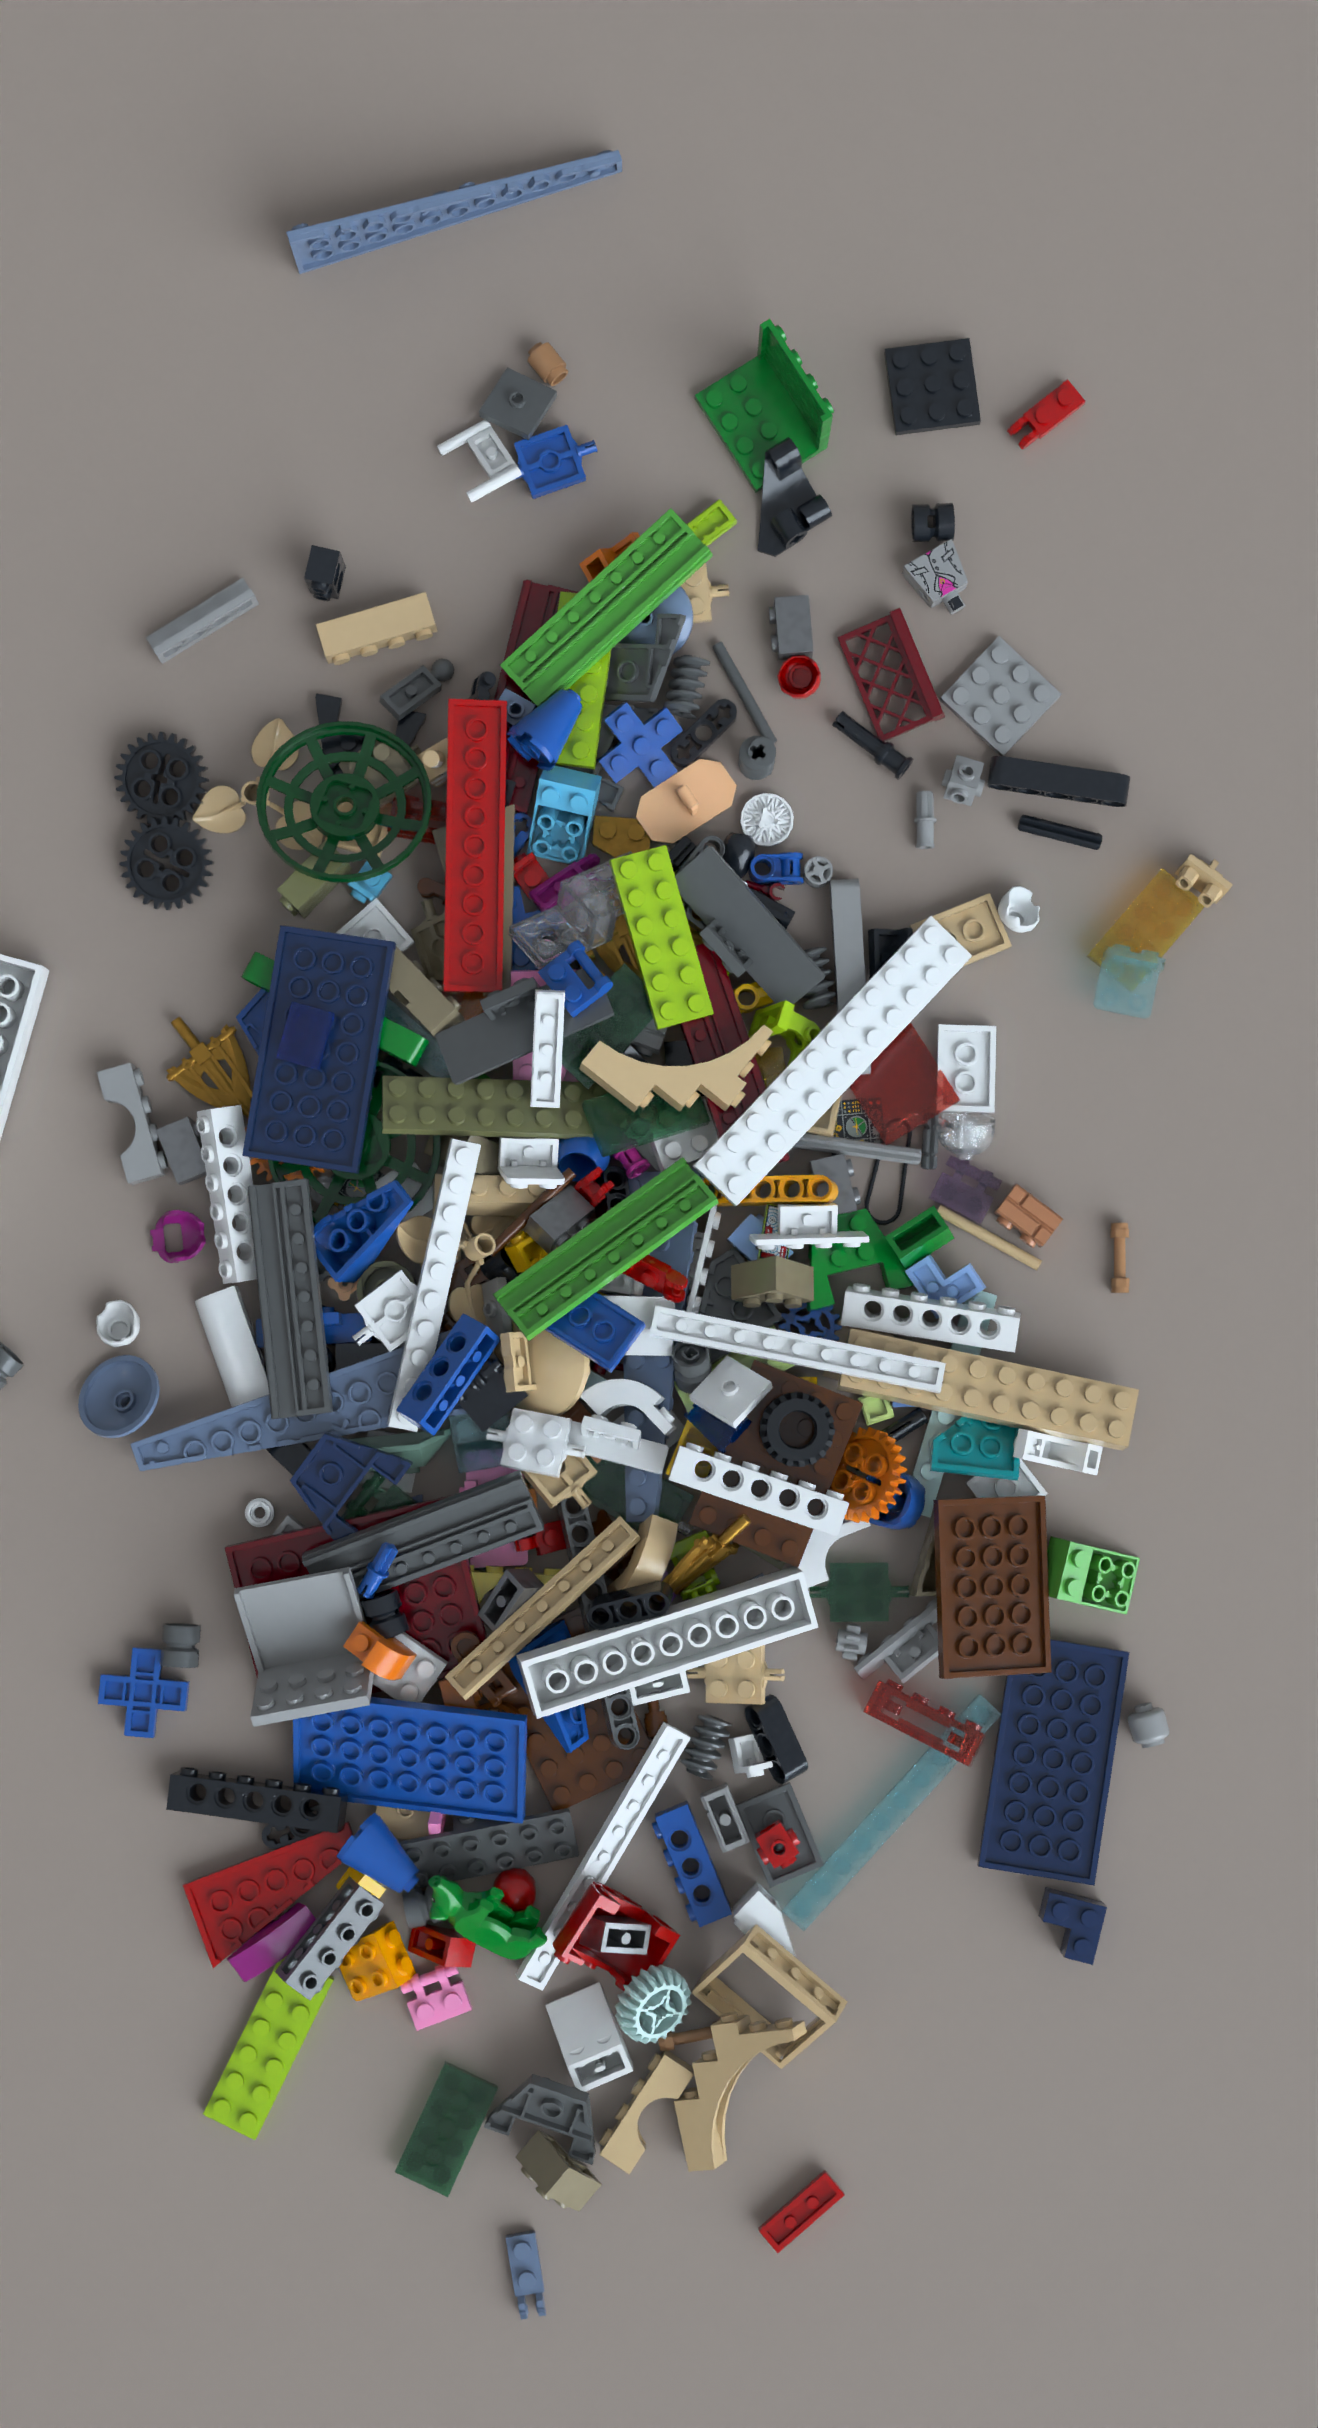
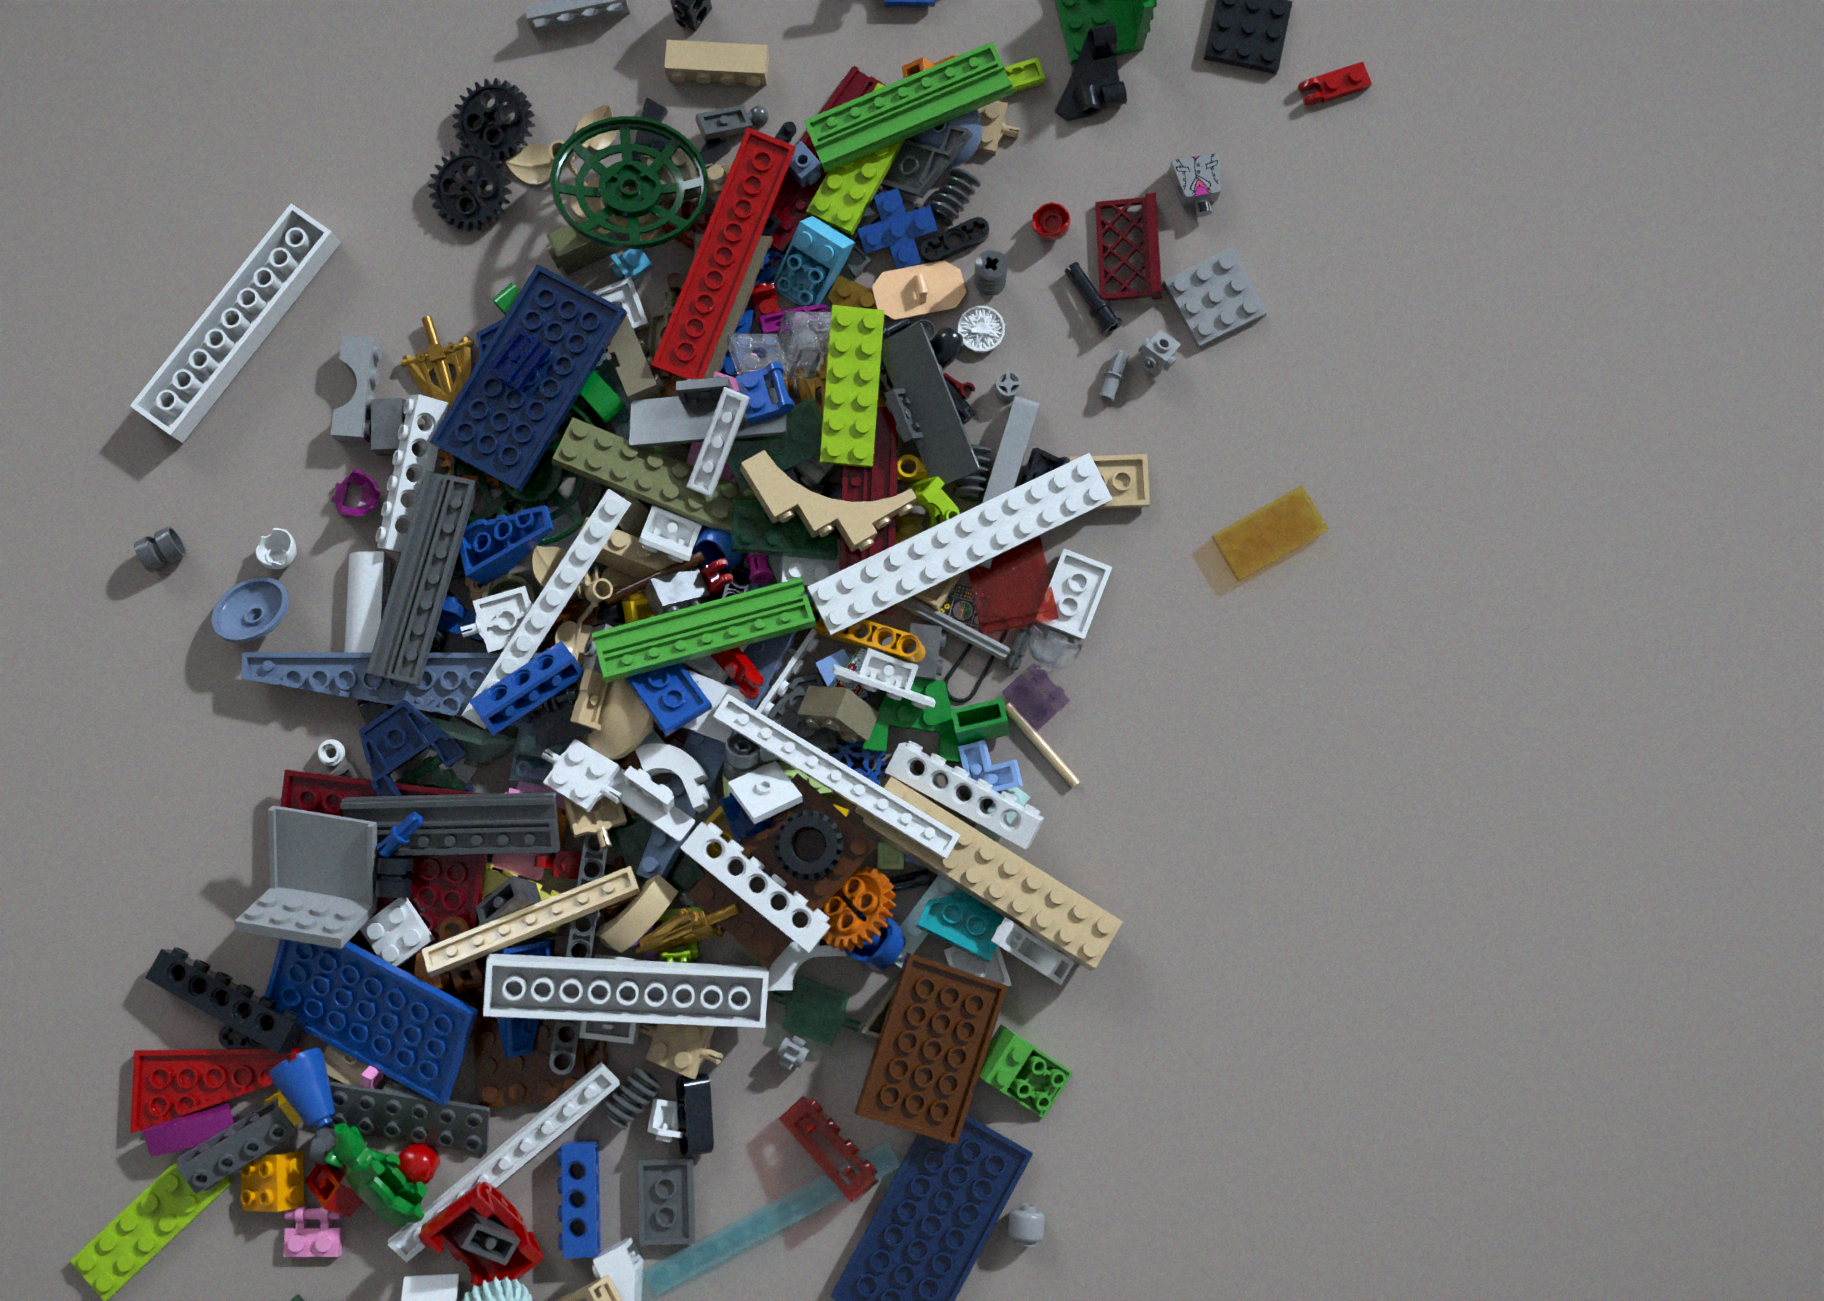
camera: 20 degrees right, 5 degrees down
blue plate [98,1647,190,1738] -> none
dark grey wheel [161,1623,201,1668] -> none
orange brick [343,1621,417,1680] -> none
blue cone [506,689,583,771] -> none
black beam [587,1581,673,1630] -> none
light grey brick [700,1783,750,1853] -> none
dark grey bar [712,642,777,743] -> none
blue piece [748,852,804,885] -> none
red brick [754,1819,801,1869] -> none
flat silver brick [769,595,813,661] -> none
light grey bracket [854,1598,938,1684] -> none
black wheel [911,503,955,542] -> none
black beam [987,756,1130,807] -> none
nougat brick [994,1184,1063,1248] -> none
white hair [998,886,1040,933] -> none
black axle [1018,815,1102,850] -> none
clear light blue bracket [1093,944,1166,1019] -> none
medium nougat bar [1110,1223,1129,1293] -> none
tan hips [1175,854,1233,908] -> none

